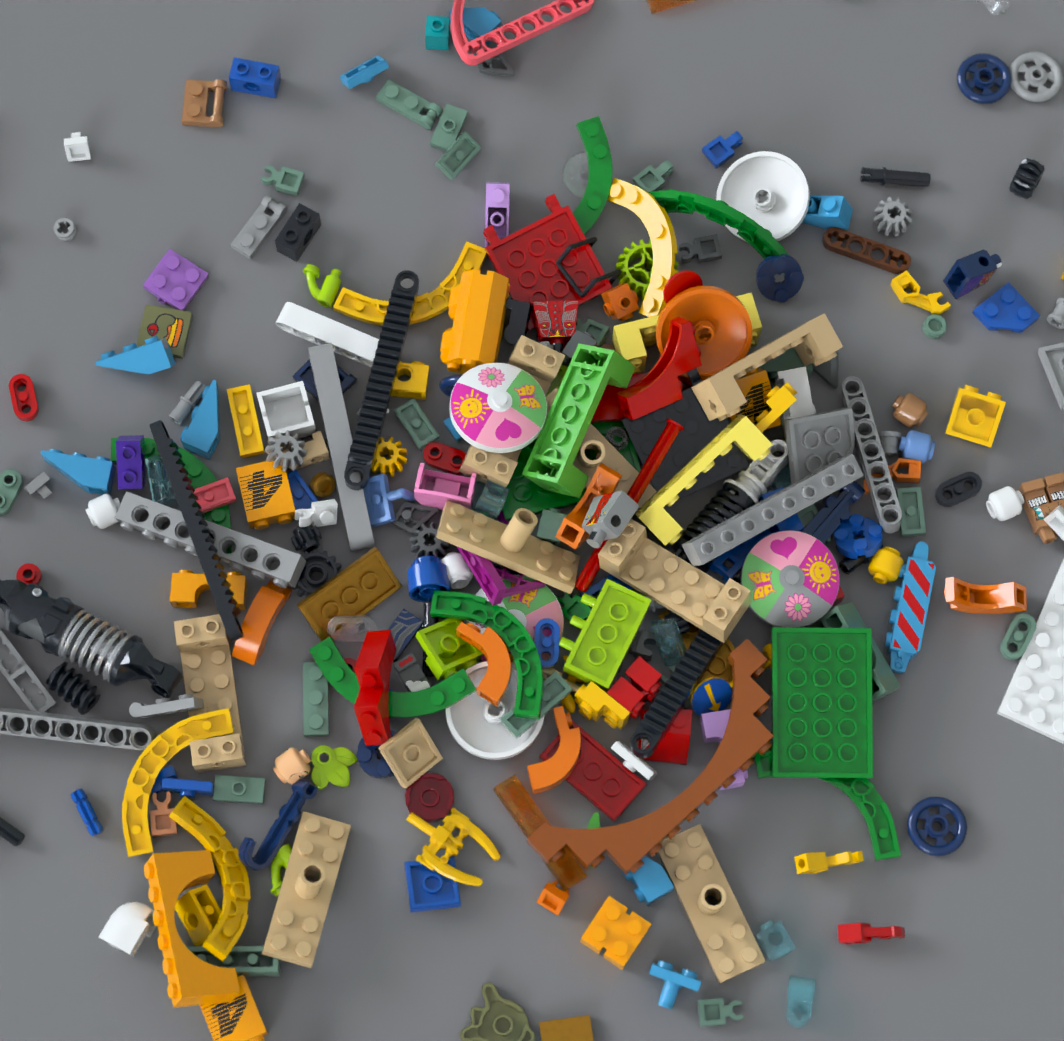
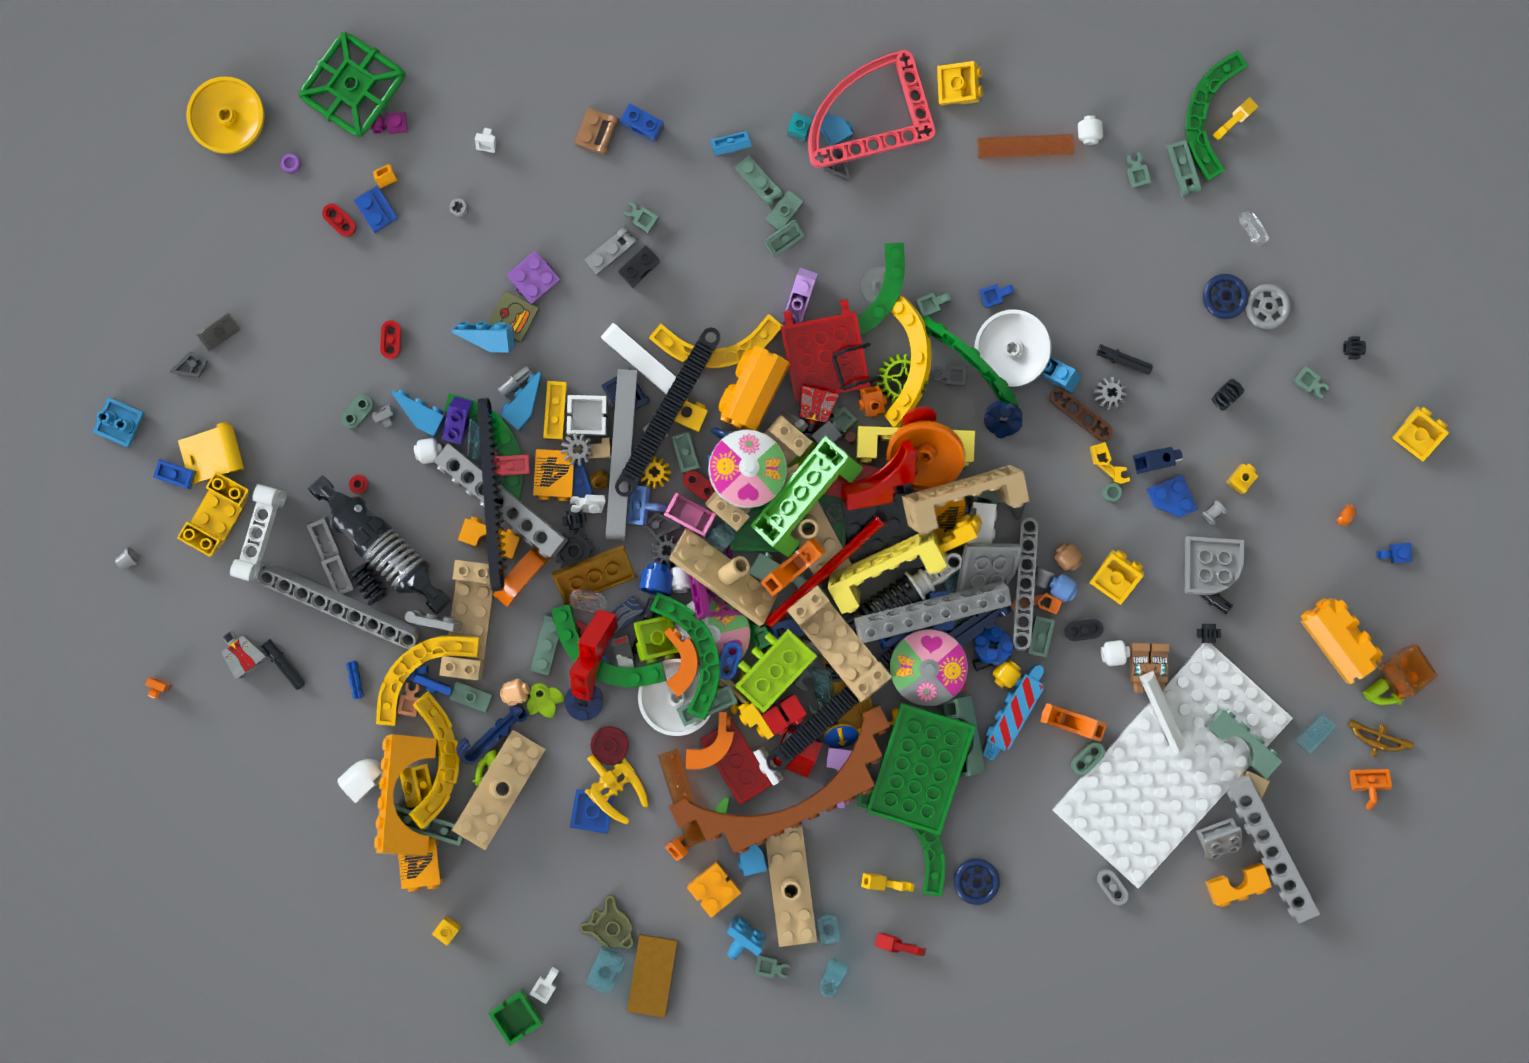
camera: 15 degrees right, 15 degrees up
lime plant [302,264,342,308] -> none
tan plate [378,718,443,789] -> none
black leg [504,299,533,344] -> none
light grey torso [582,490,639,548] -> none

